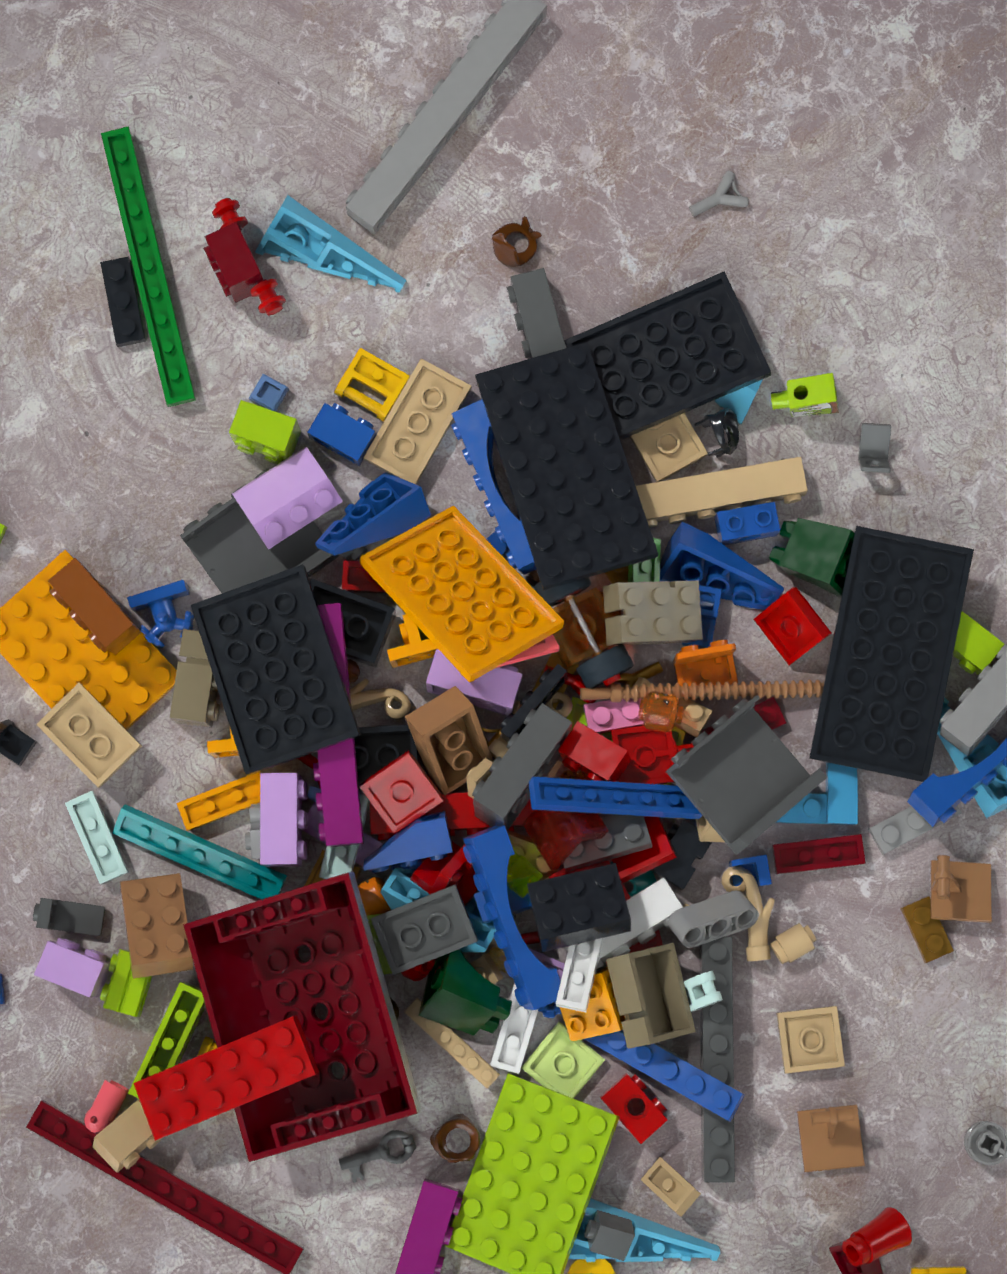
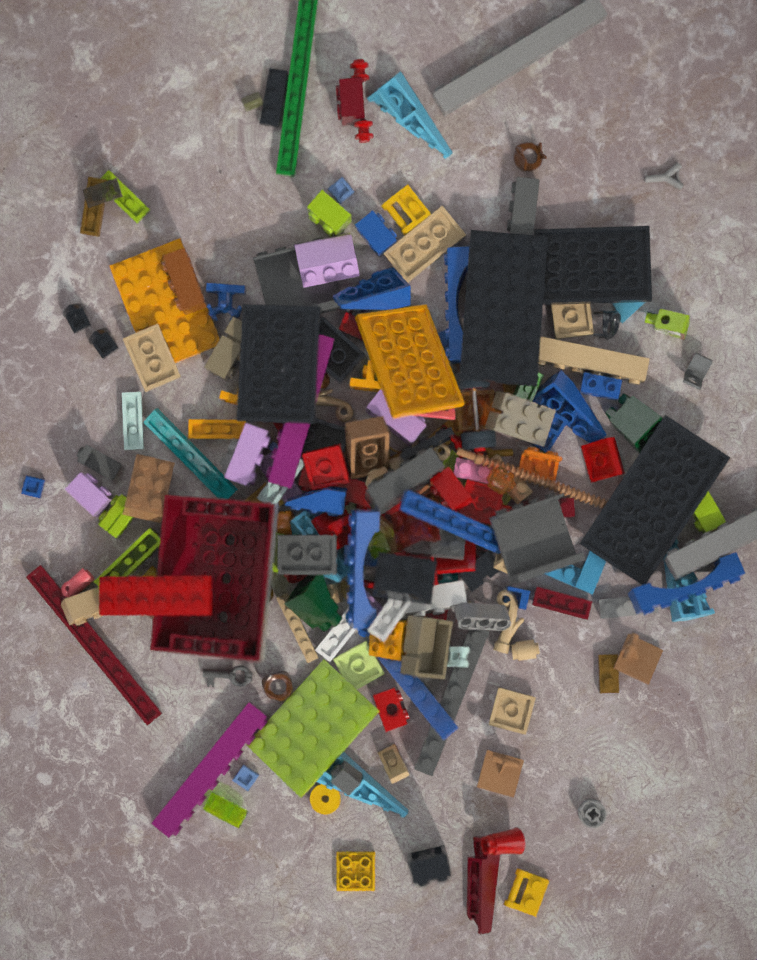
camera: 20 degrees right, 5 degrees up
none -> olive slope [241,92,263,112]

